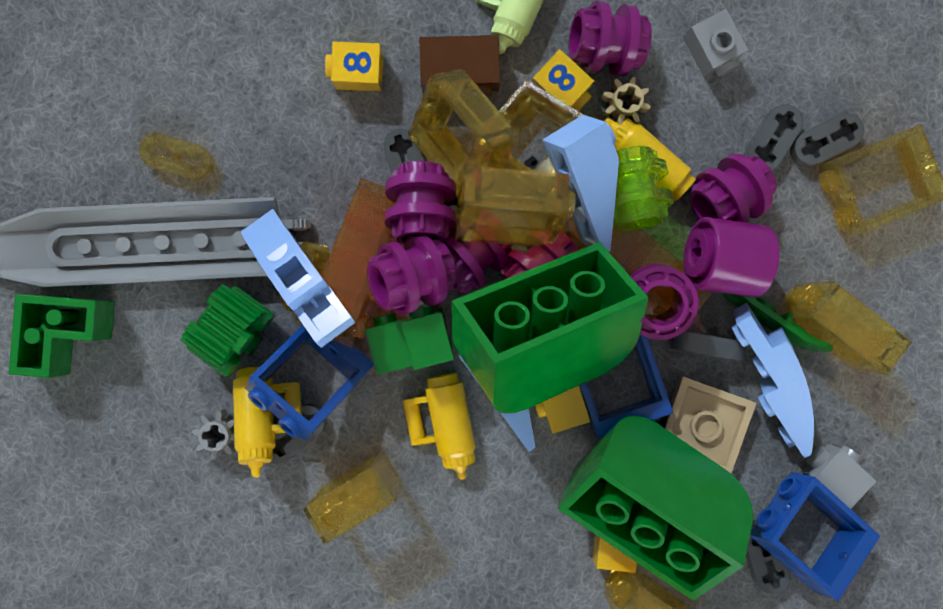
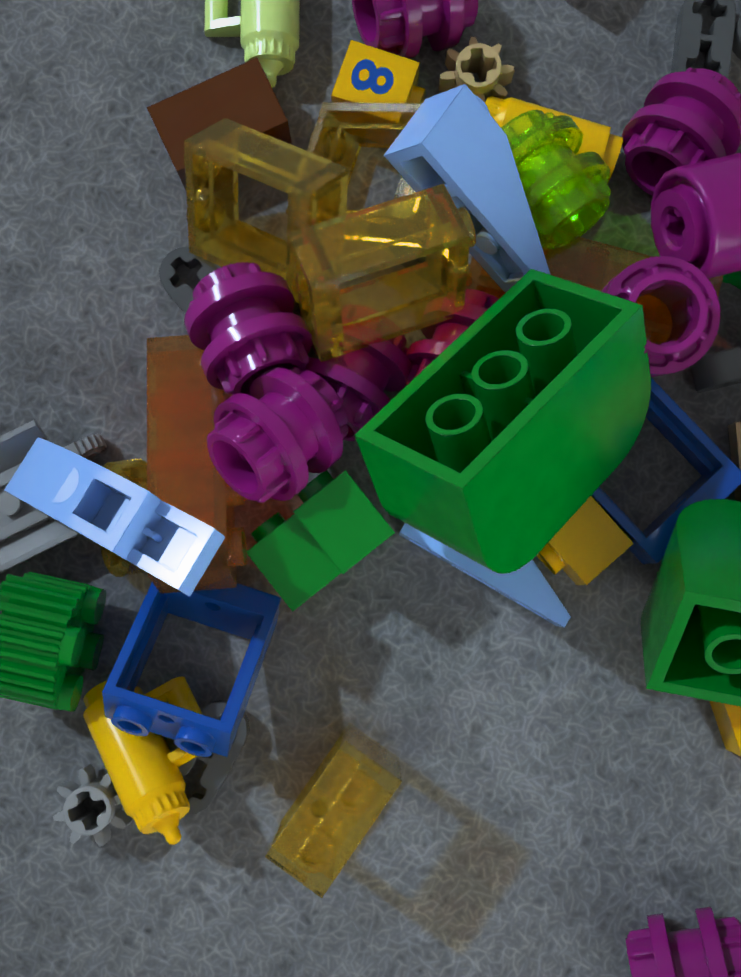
camera: 25 degrees left, 5 degrees down
yellow brick [325,41,384,92] -> none
yellow piece [402,372,476,480] -> none

